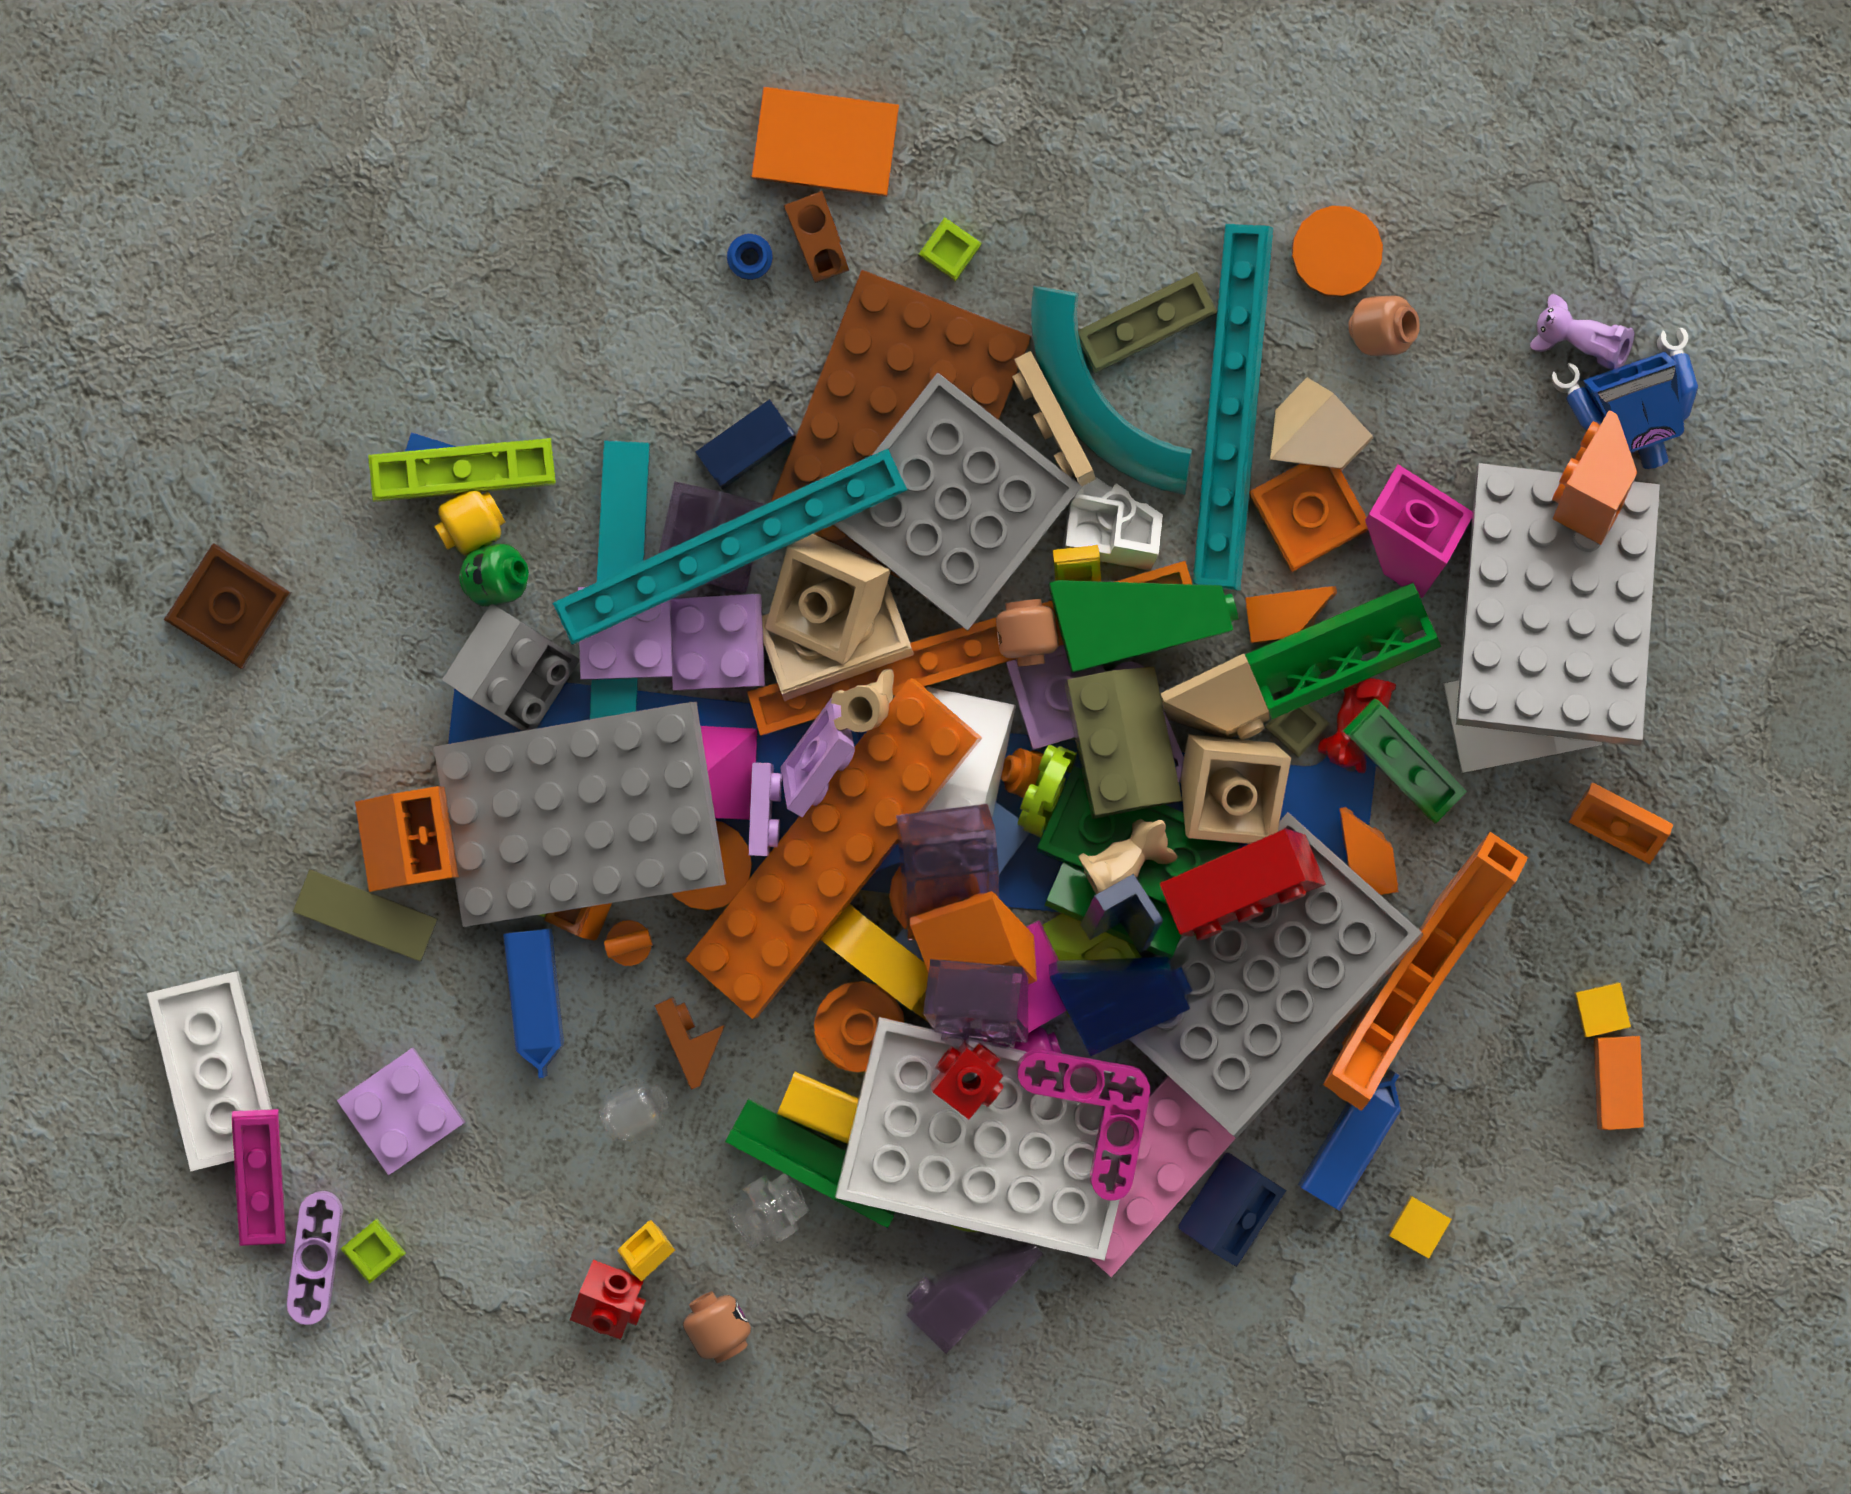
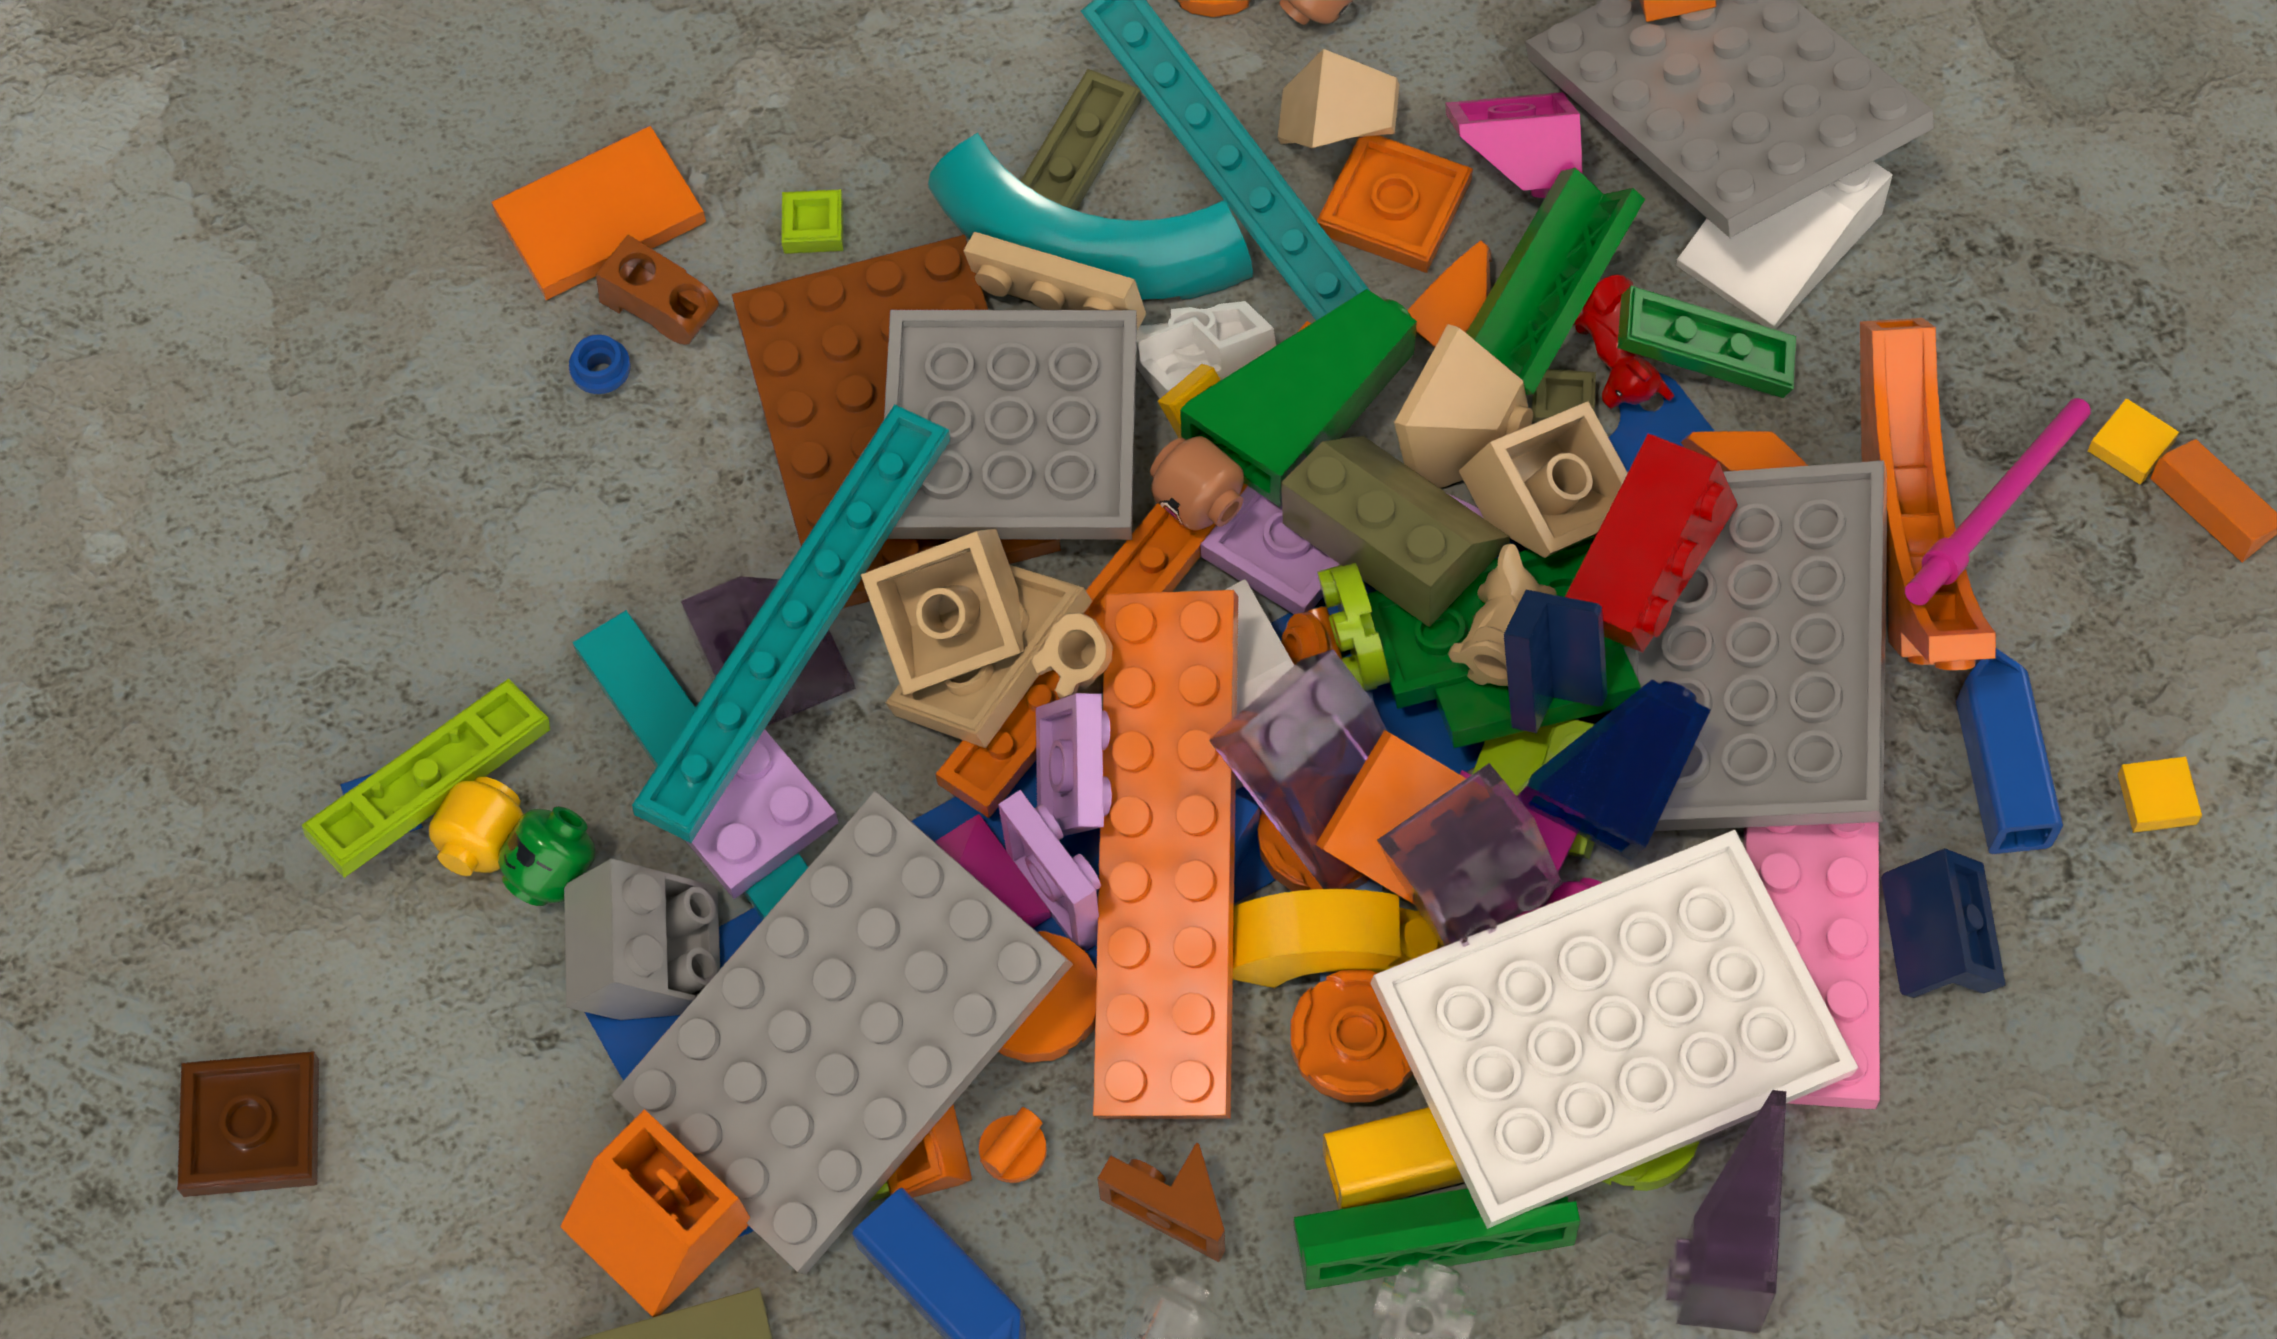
camera: 30 degrees left, 25 degrees down
lavender plate [671,594,765,690] -> none
dark blue panel [695,399,796,490] -> none
red brick [930,1041,1004,1120] -> none
dark pink beam [1017,1050,1150,1201] -> none
orange plate [1569,782,1673,864] -> none
none -> dark pink bar [1905,398,2091,605]

